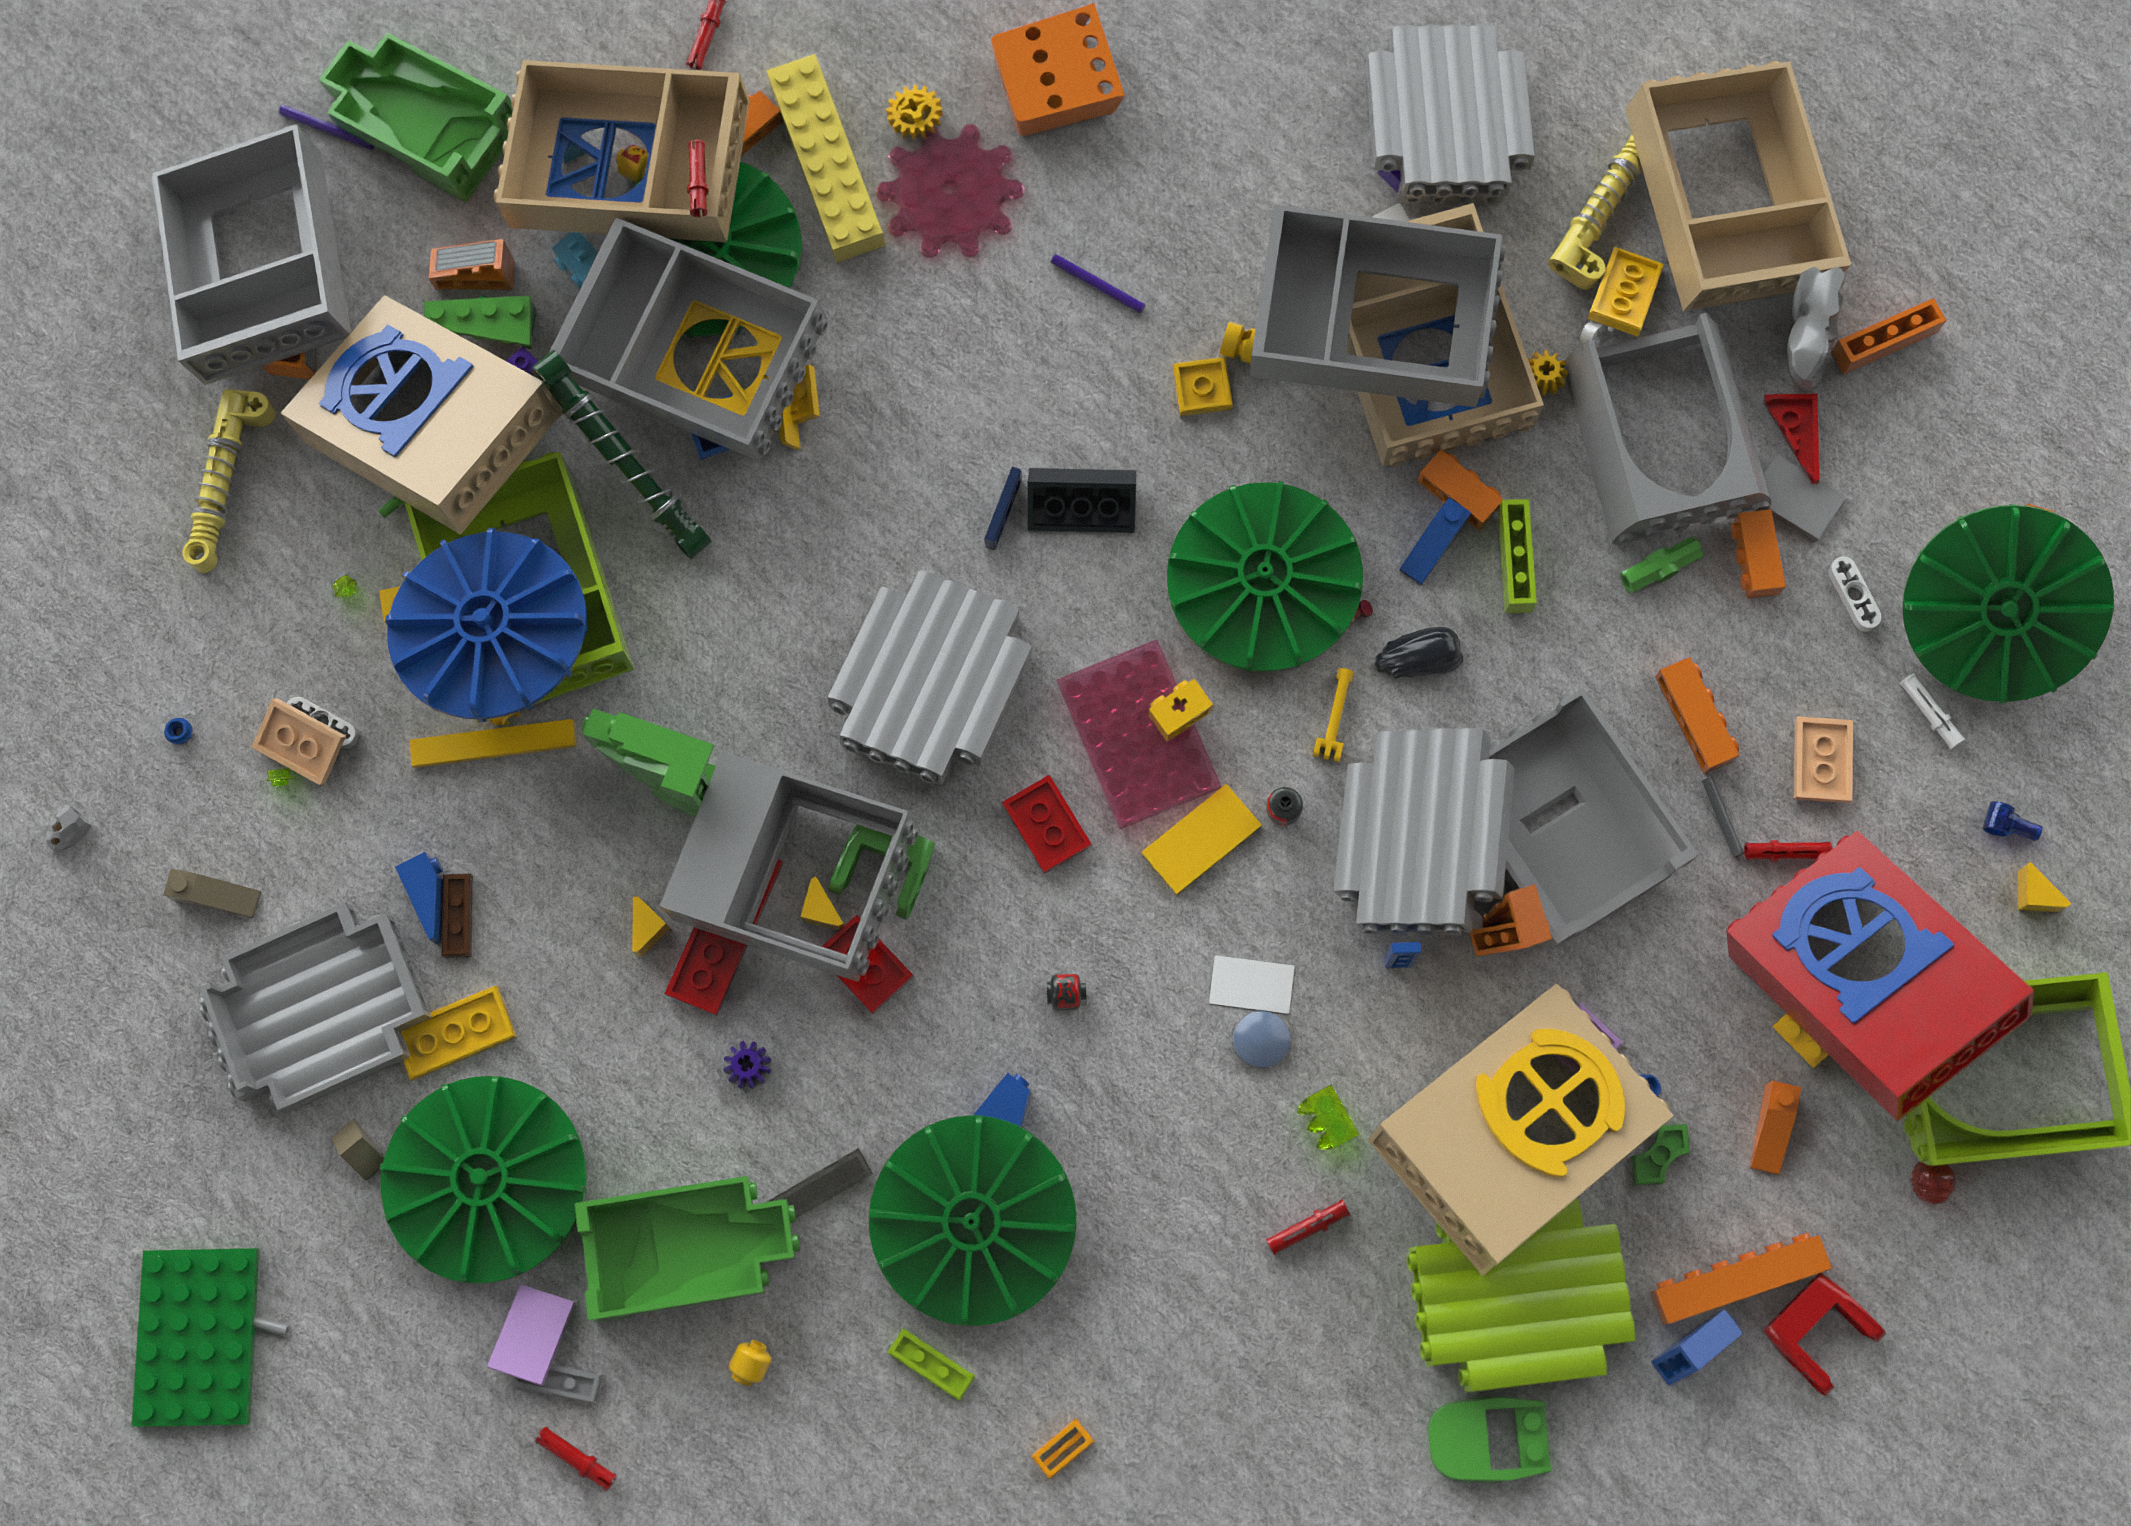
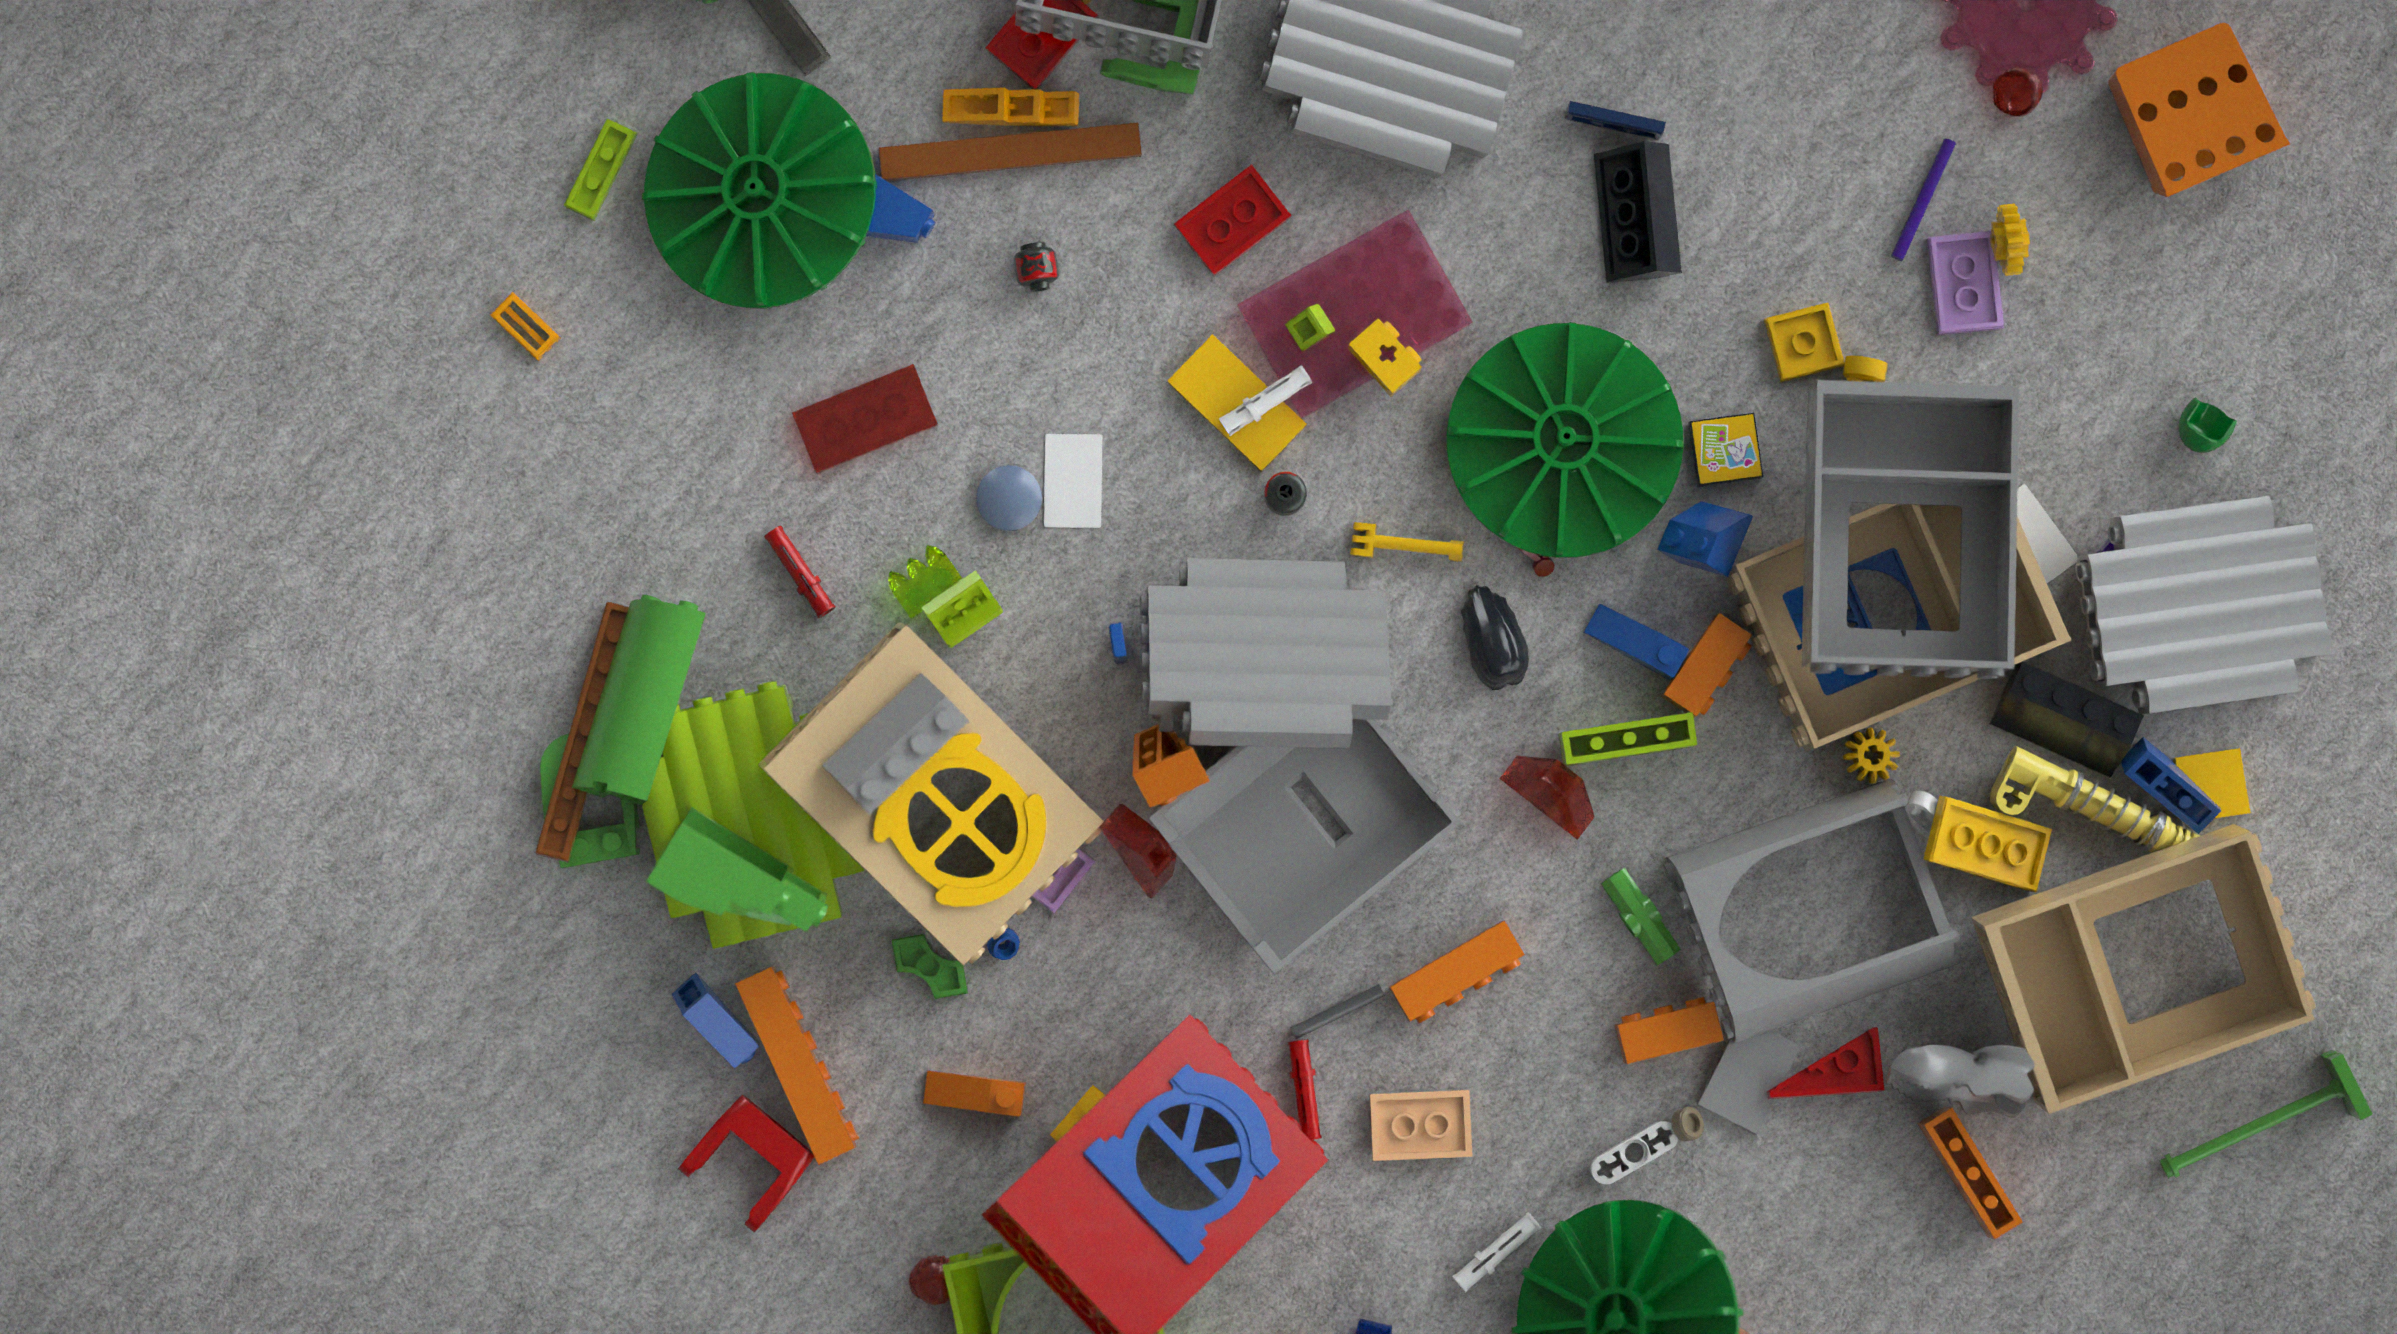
camera: 75 degrees right, 10 degrees up
none -> dark orange tile [535,602,629,863]
none -> bright green cylinder [572,595,706,805]
none -> bright green panel [646,807,829,932]
none -> clear red tile [792,364,938,474]
none -> light grey slope [822,673,969,814]
none -> dark orange tile [879,122,1142,181]
none -> lime bracket [921,570,1003,648]
none -> light orange slope [942,87,1079,126]
none -> clear red slope [1099,804,1177,898]
none -> white pin [1219,365,1313,436]
none -> lime slope [1285,304,1335,352]
none -> clear red slope [1499,756,1595,840]
none -> blue slope [1657,501,1753,577]
none -> dark tan tile [1671,1107,1704,1142]
none -> tile [1688,413,1764,487]
none -> lavender tile [1927,231,2004,335]
none -> black slope [1989,662,2144,778]
none -> yellow gear [1990,203,2030,276]
none -> clear red hair [1992,67,2043,117]
none -> blue slope [2121,737,2221,834]
none -> bright green tile [2159,1050,2373,1178]
none -> yellow tile [2173,748,2250,823]
none -> green hair [2178,397,2237,453]

